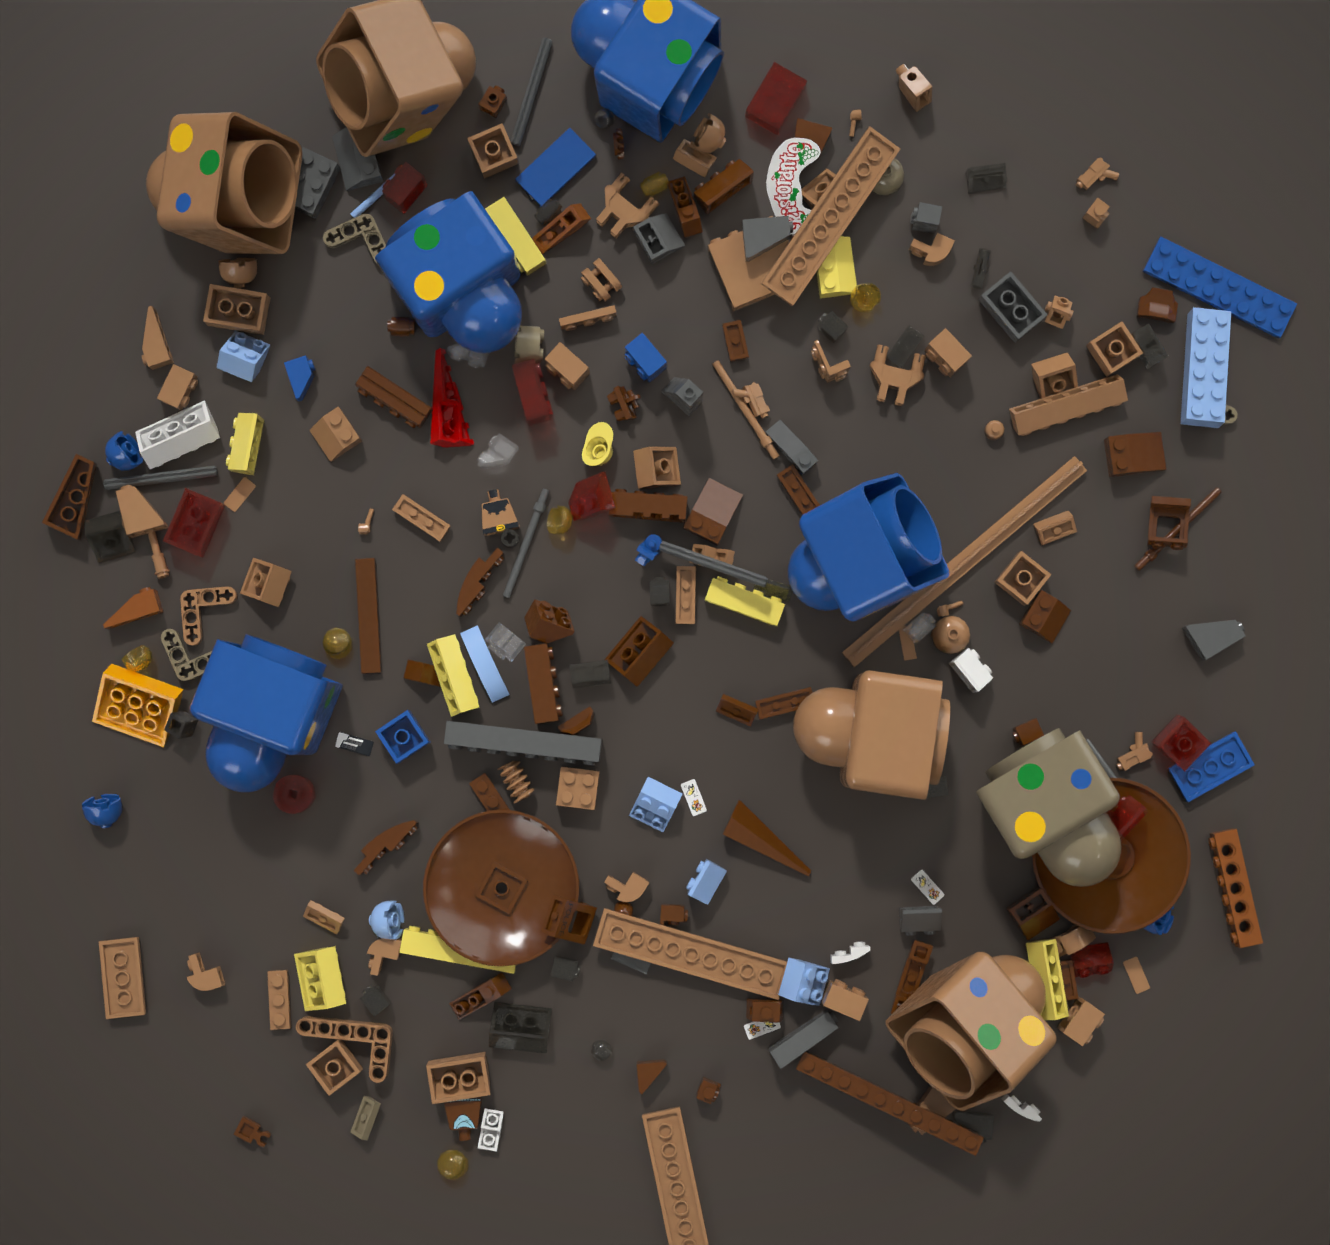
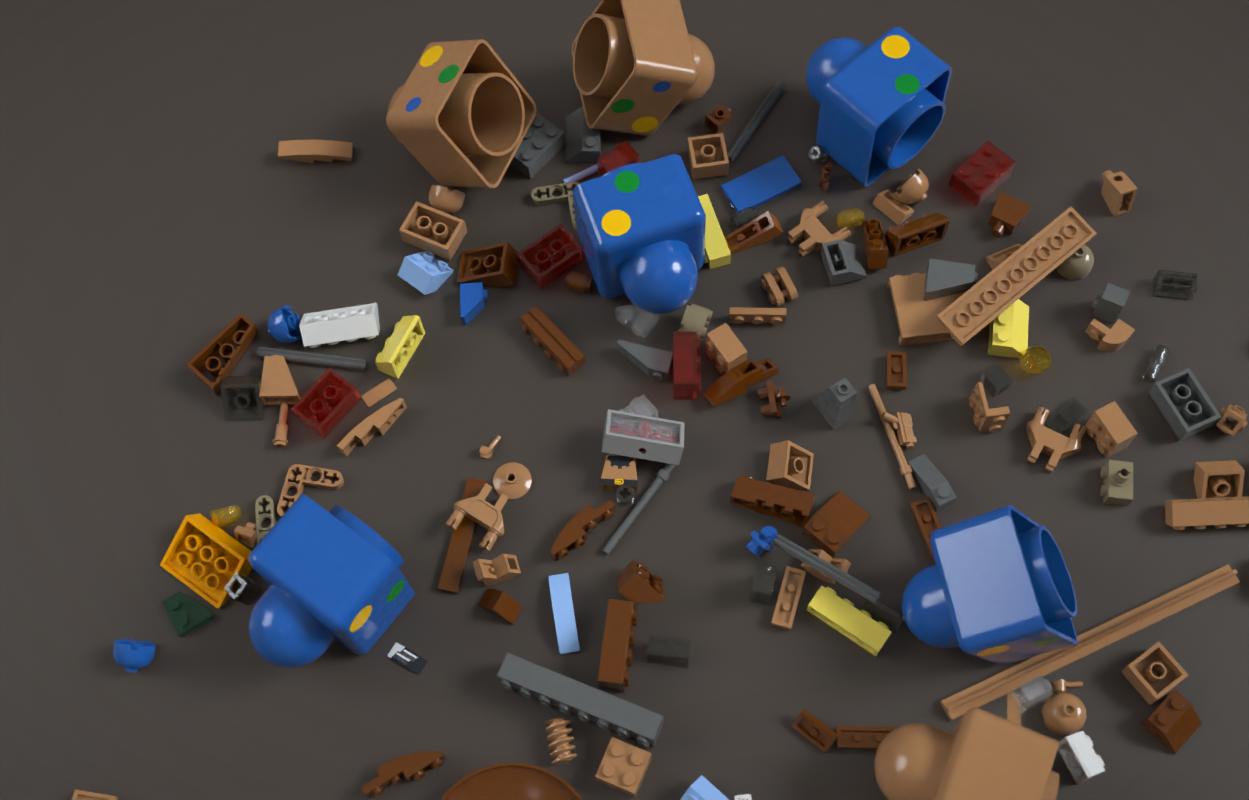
camera: 20 degrees right, 20 degrees down
dark orange slope [103,587,164,629] -> none
medium nougat slope [142,306,174,370] -> none
medium nougat brick [157,364,198,411] -> none
medium nougat slope [240,558,292,607] -> none
clear red brick [273,775,316,814] -> none
medium nougat slope [310,406,362,462] -> none
clear yellow hair [323,628,352,659] -> none
blue brick [375,710,431,764] -> none
medium nougat plate [392,494,451,542] -> none
light yellow brick [427,634,479,717] -> none
red wedge [430,348,474,448] -> none
reddish brown plate [469,773,510,811] -> none
clear brick [485,622,526,662] -> none
clear yellow hair [547,505,573,535] -> none
reddish brown slope [558,706,595,735] -> none
clear red slope [568,471,615,521] -> none
light yellow piece [582,422,613,466] -> none
reddish brown slope [604,616,674,687] -> none
blue brick [624,332,667,383] -> none
sticker [766,138,821,234] -> none
medium nougat hand [849,110,862,137] -> none
medium nougat piece [984,420,1004,440] -> none
medium nougat slope [1033,511,1077,545] -> none
none -> clear green wing [162,592,216,637]
none -> medium nougat tile [234,522,257,549]
none -> medium nougat slope [277,140,353,164]
none -> medium nougat slope [337,398,407,457]
none -> medium nougat connector [445,483,509,552]
none -> reddish brown slope [456,242,519,287]
none -> medium nougat brick [473,554,521,585]
none -> medium nougat dish [493,462,532,500]
none -> clear red brick [517,224,585,289]
none -> light grey brick [602,409,684,465]
none -> dark grey slope [617,340,673,381]
none -> reddish brown slope [704,358,779,406]
none -> dark tan brick [1100,460,1133,506]

